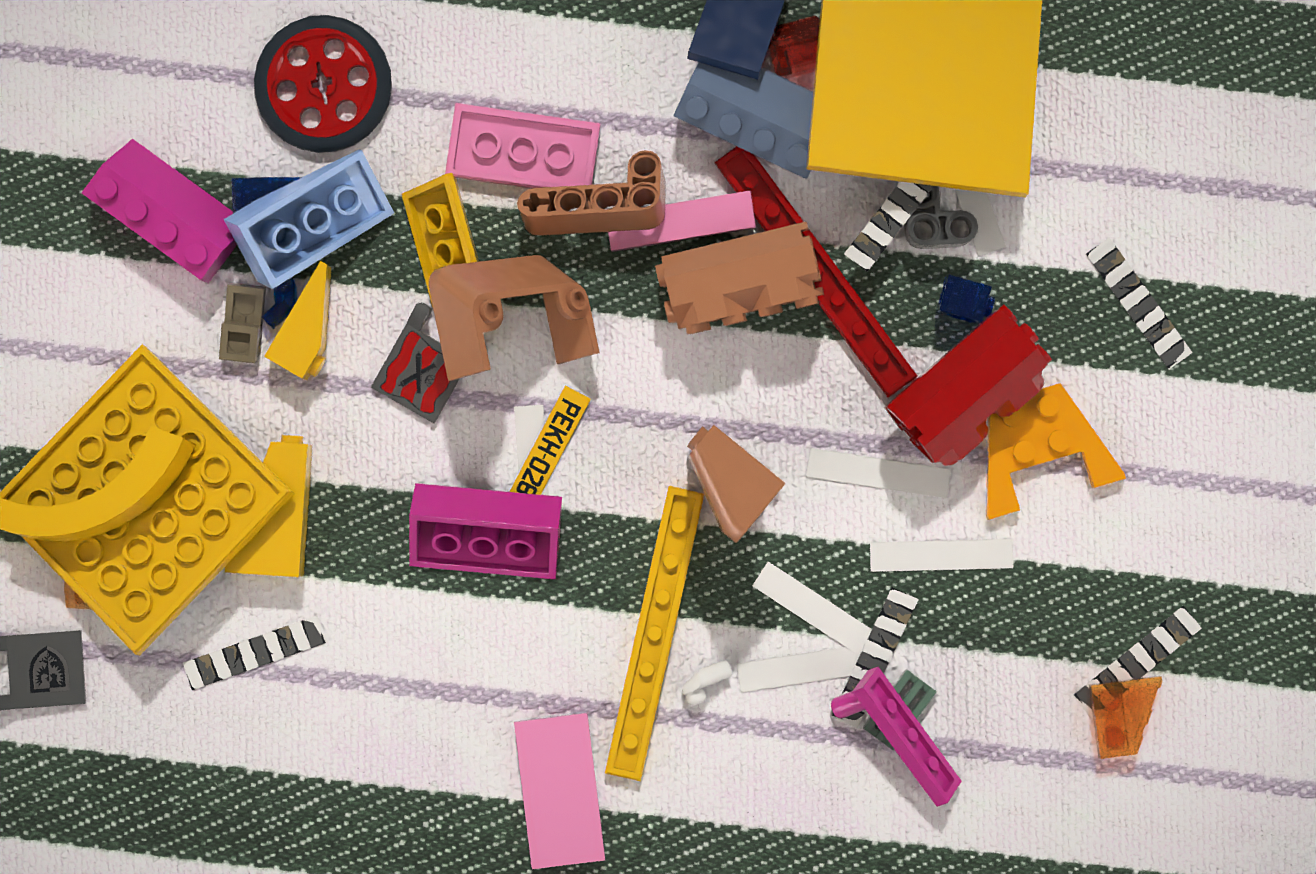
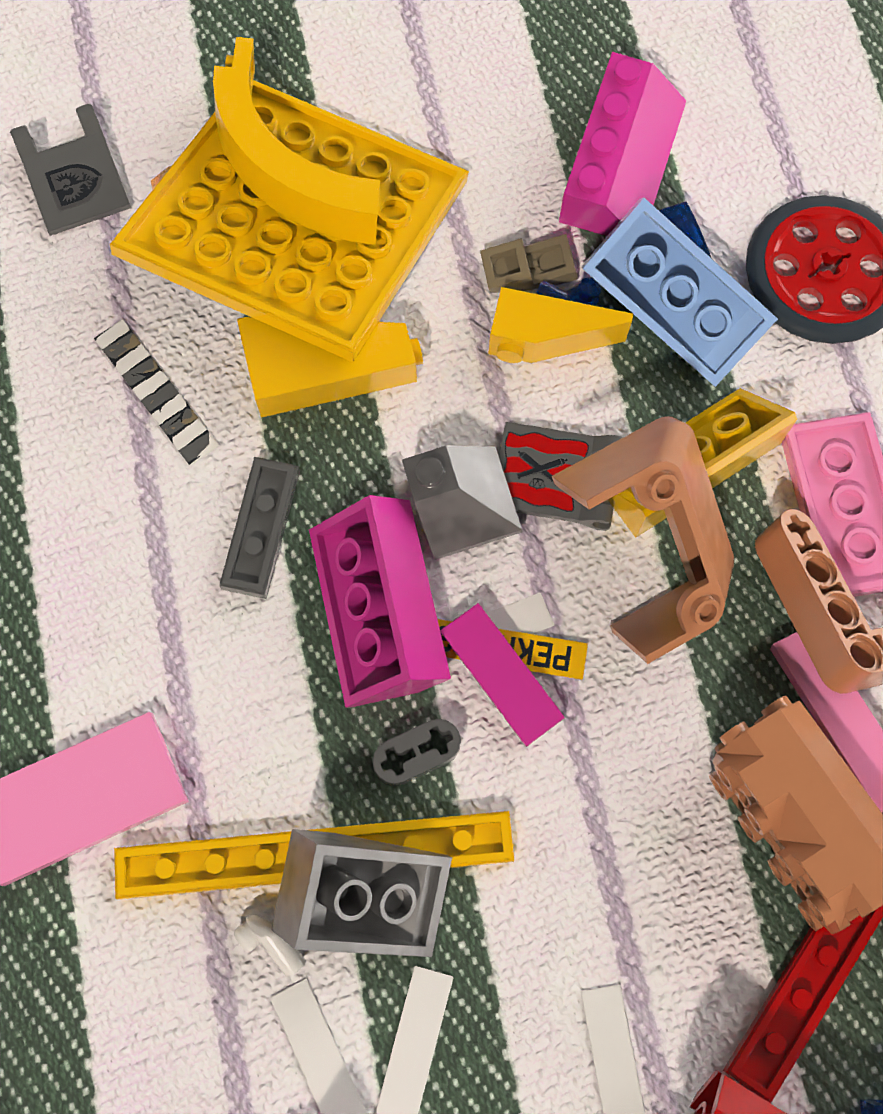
camera: 70 degrees right, 15 degrees down
nougat windscreen [687,425,786,543] -> none
none -> dark grey tile [219,457,300,599]
none -> flat silver slope [271,829,452,957]
none -> dark grey beam [373,719,461,786]
none -> flat silver slope [402,445,523,560]
none -> dark pink tile [440,603,565,747]

